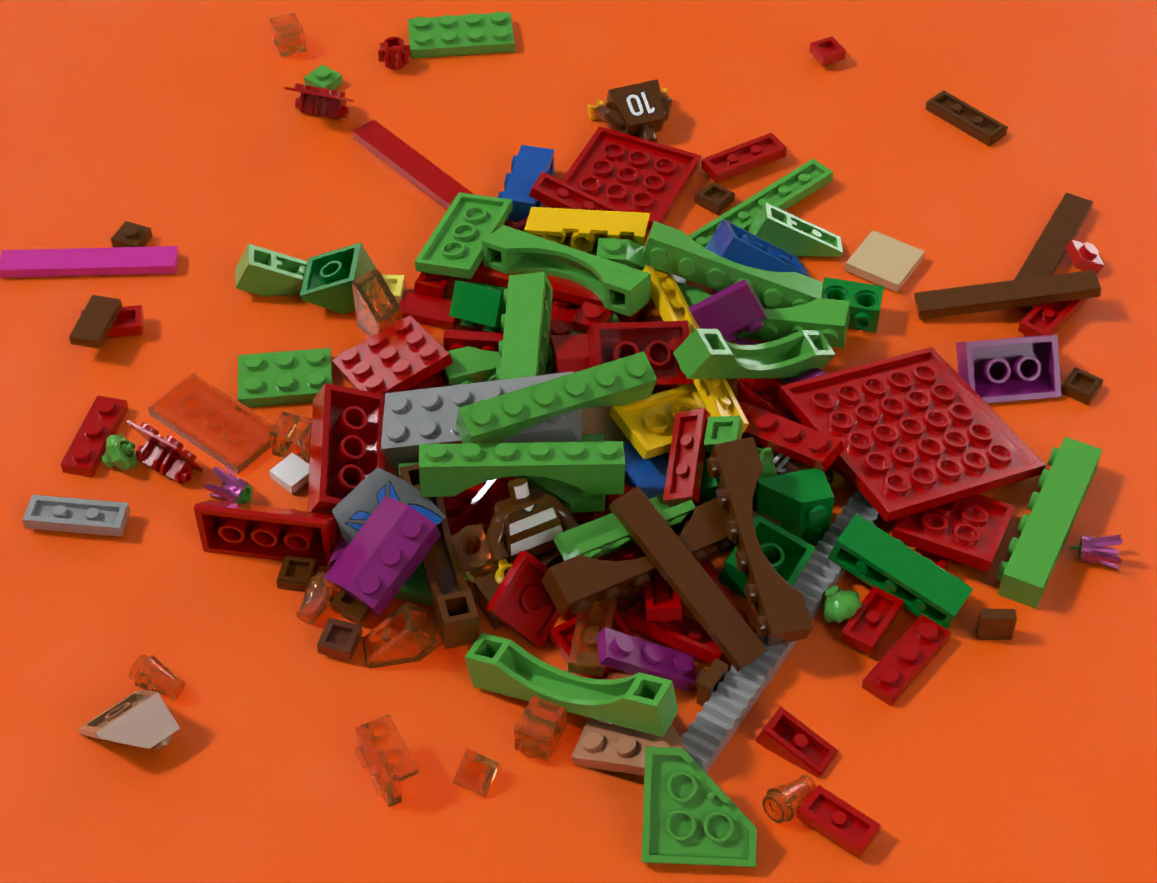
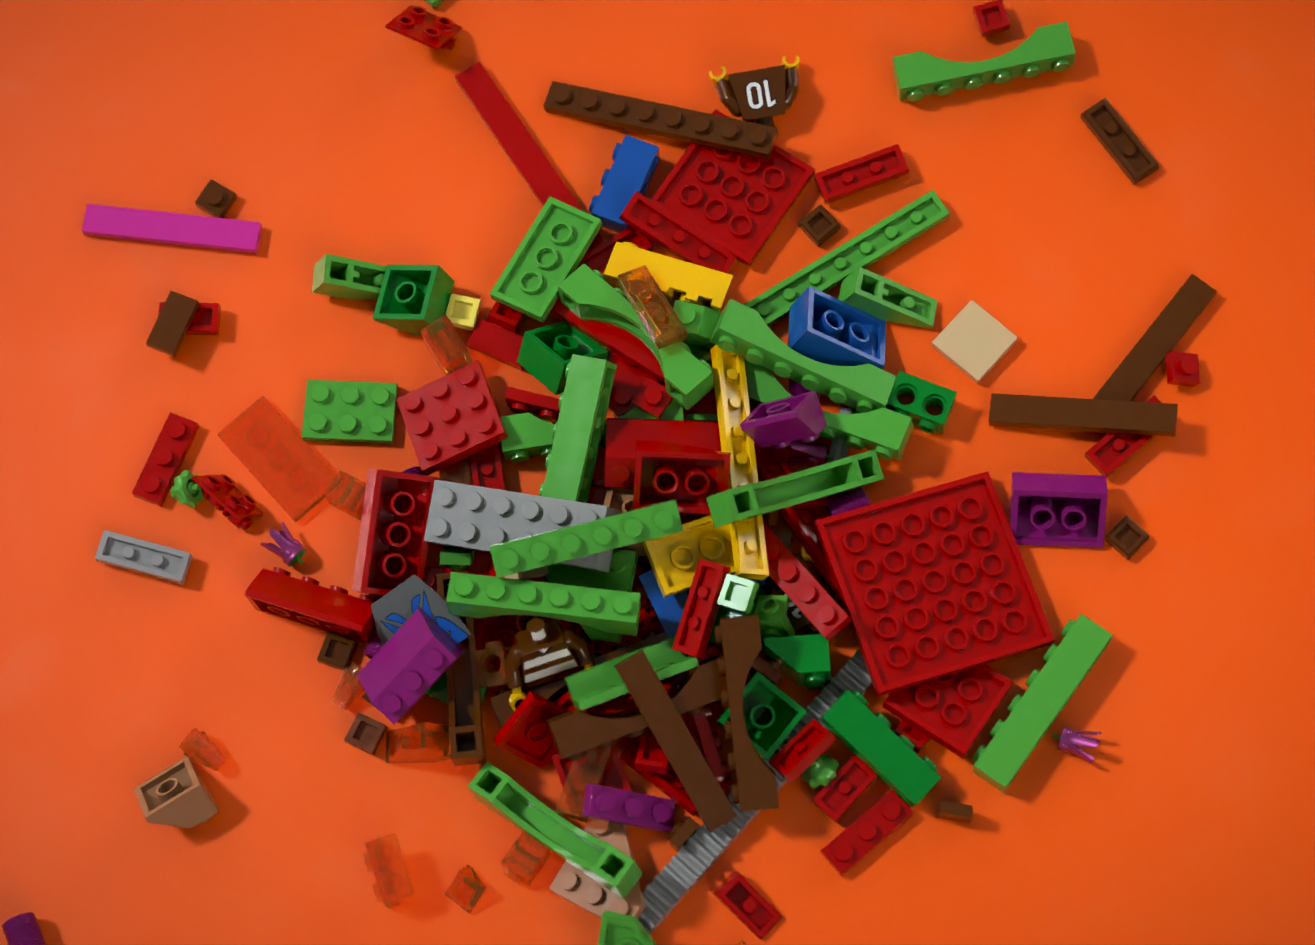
camera: 20 degrees right, 25 degrees up
white tile [269,453,310,494] -> none
none -> reddish brown plate [543,81,778,159]
none -> clear orange plate [617,265,687,349]
none -> red plate [768,718,837,783]
none -> bright green arch [892,22,1076,101]

